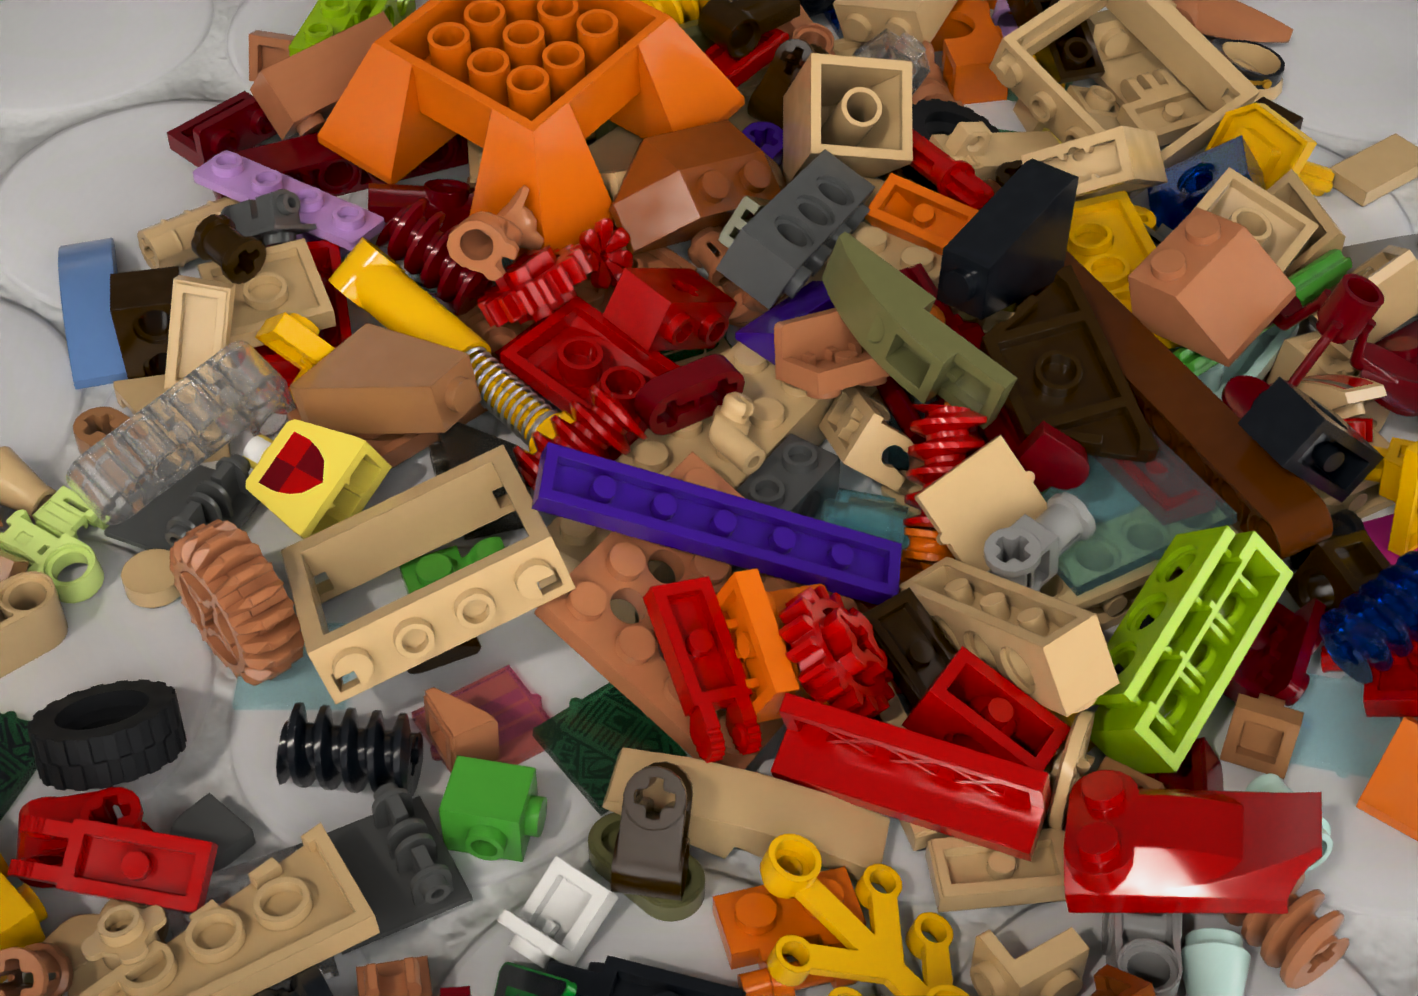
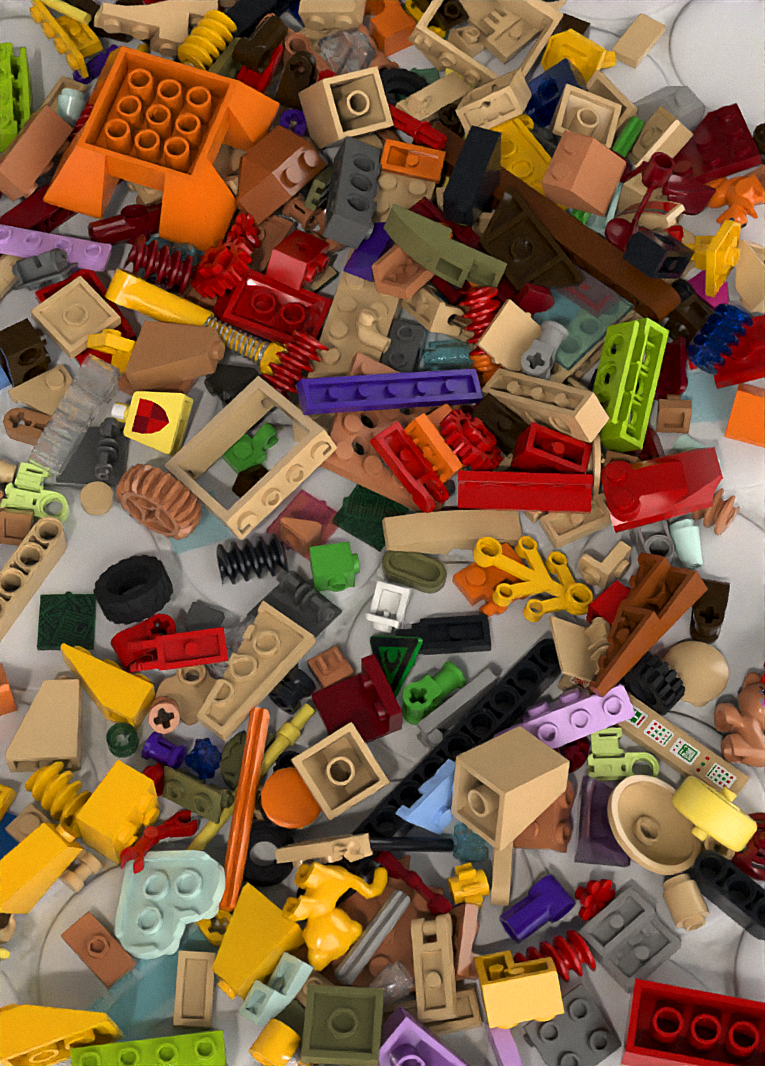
camera: 20 degrees left, 15 degrees up
tan plate [81,902,167,970] -> none
tan tile [164,275,236,399] -> none
dark brown bush [191,214,266,284] -> none
nougat animal [447,185,544,281] -> none
dark brown piece [611,761,693,901] -> none
dark red beam [634,354,745,435] -> none

